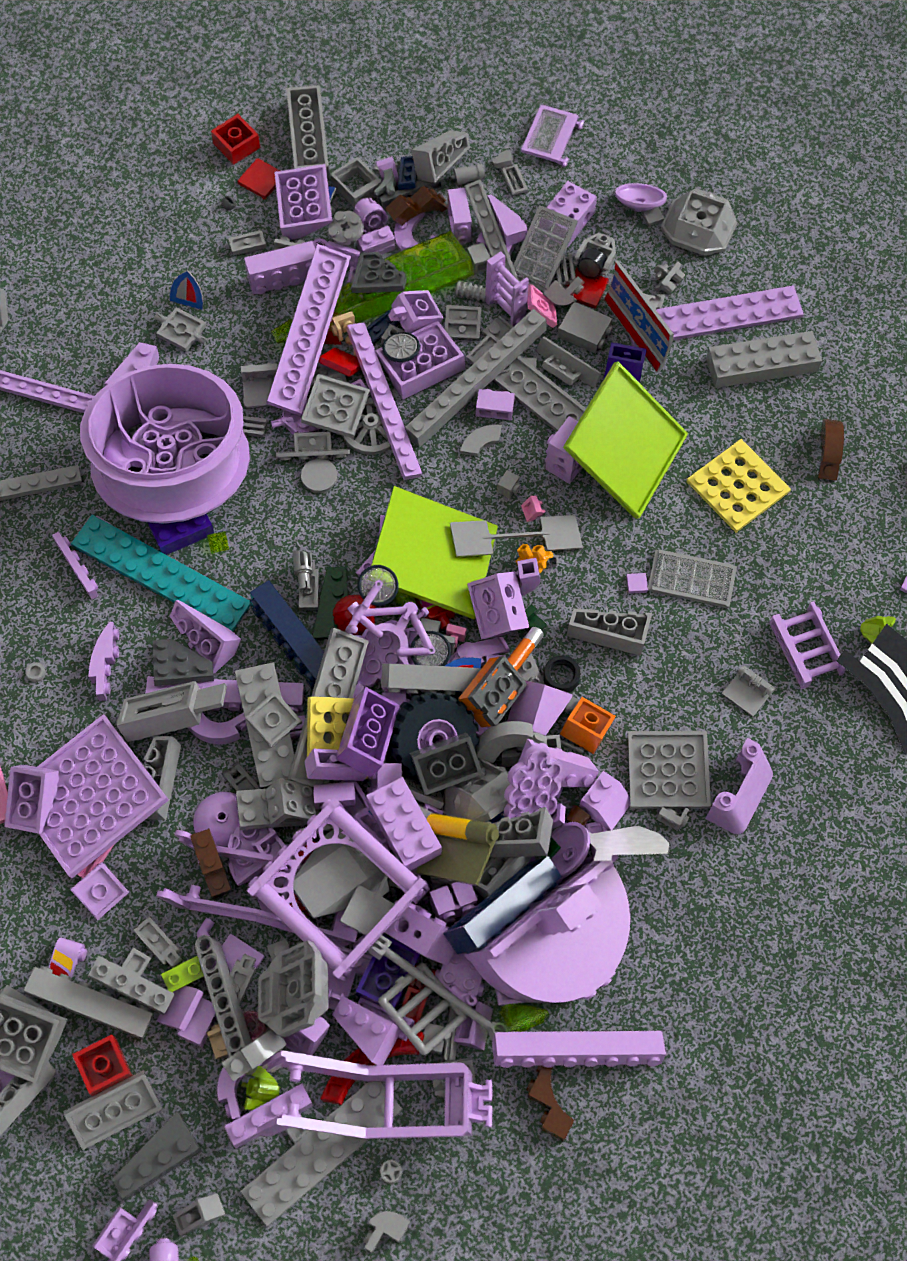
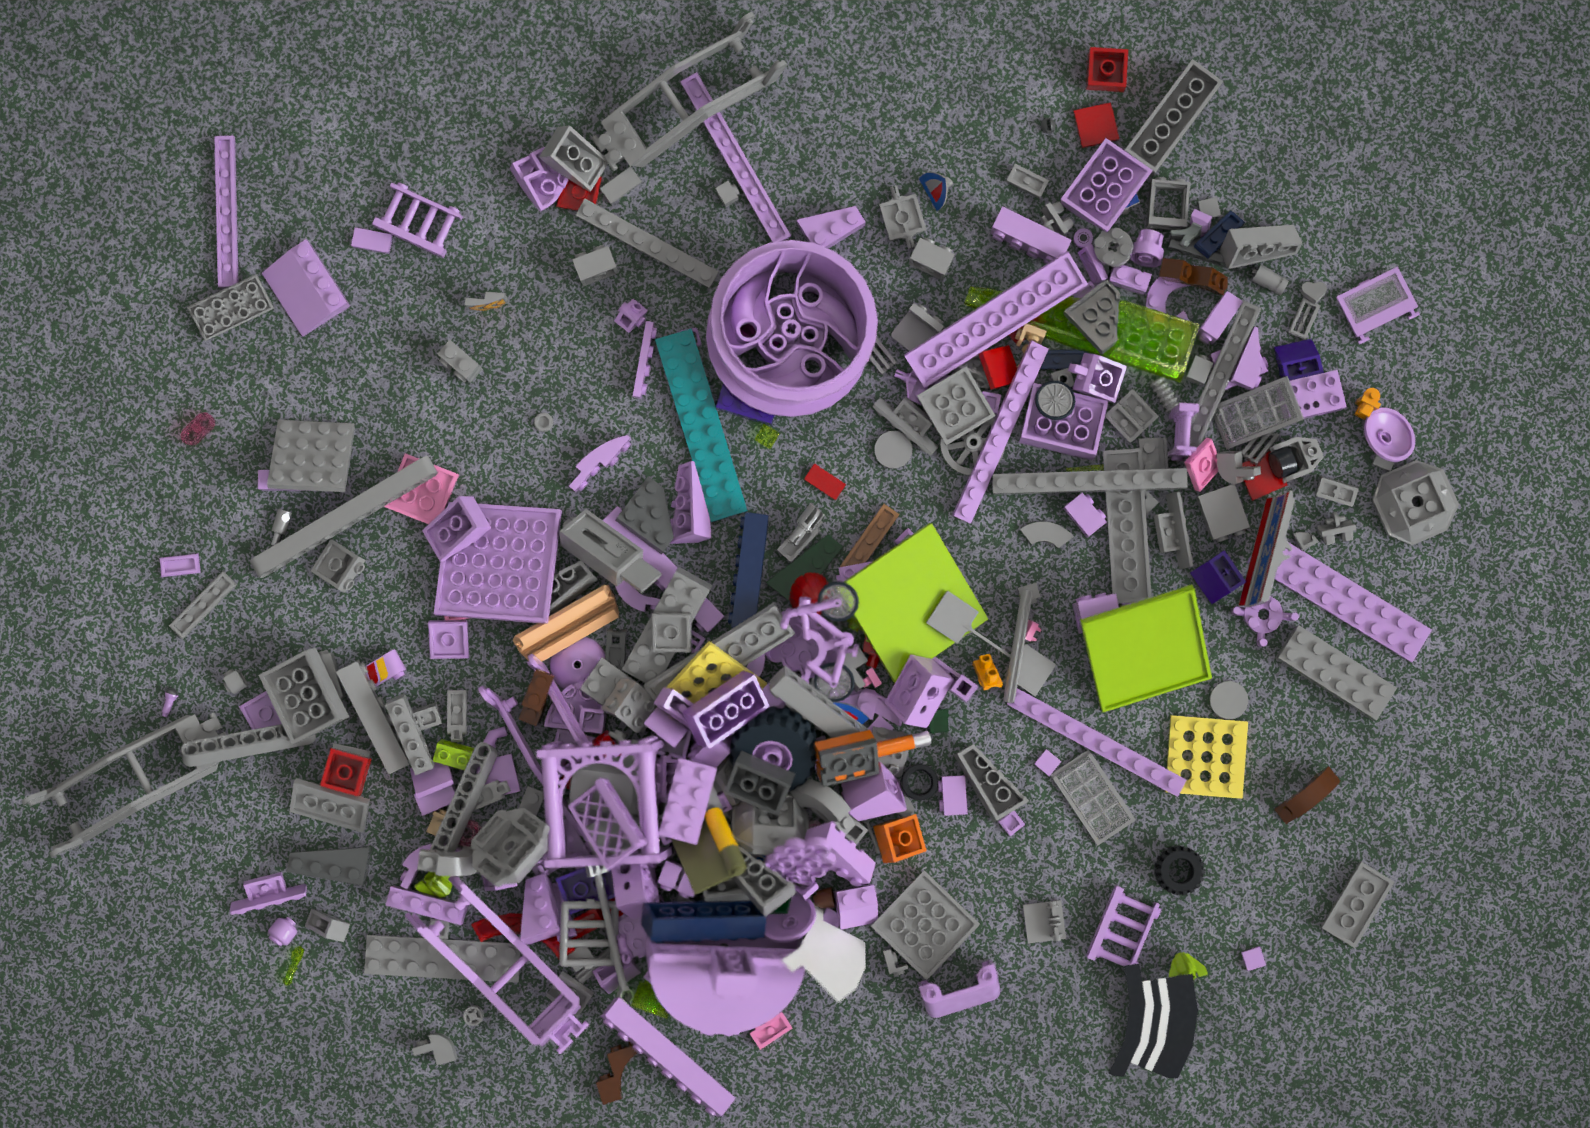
camera: 50 degrees right, 20 degrees up
none -> light nougat piece [512,585,619,661]
none -> lavender fence [568,778,648,870]
none -> lavender brick [614,299,648,333]
none -> light grey plate [715,181,739,208]
none -> bright pink plate [750,1011,793,1050]
none -> red tile [804,463,846,501]
none -> medium nougat plate [840,504,900,567]
none -> light grey brick [909,237,955,281]
none -> lavender brick [938,775,967,816]
none -> lavender tile [998,811,1025,836]
none -> light grey axle [1003,589,1033,703]
none -> lavender plate [1007,688,1187,797]
none -> black tyre [1154,846,1205,895]
none -> light grey tile [1209,681,1248,719]
none -> lavender plate [1231,596,1299,647]
none -> dark purple slope [1274,339,1324,381]
none -> light grey hinge [1315,475,1359,507]
none -> light orange hips [1354,388,1381,420]

